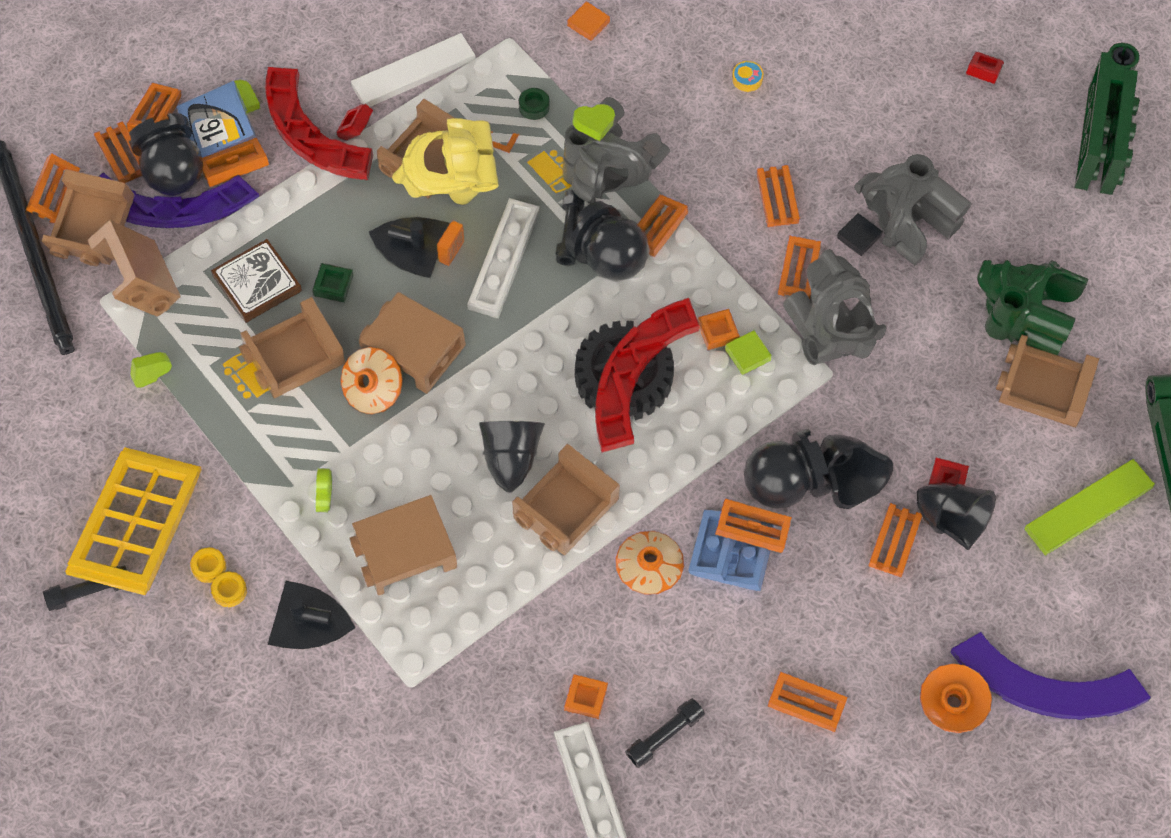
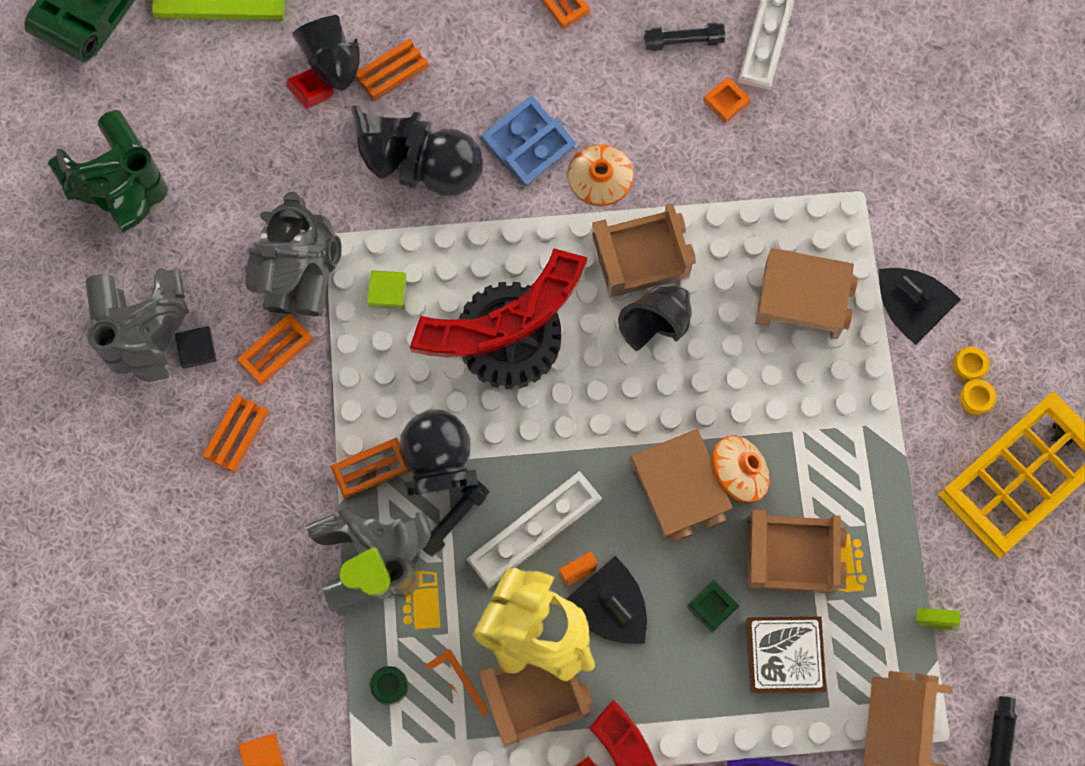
camera: 145 degrees left, 10 degrees up
lime tile [316,468,332,513] -> none
orange tile [698,309,740,350] -> none
orange tile [715,499,792,553] -> none
tile [732,61,764,92] -> none
medium nougat panel [996,335,1100,428] -> none

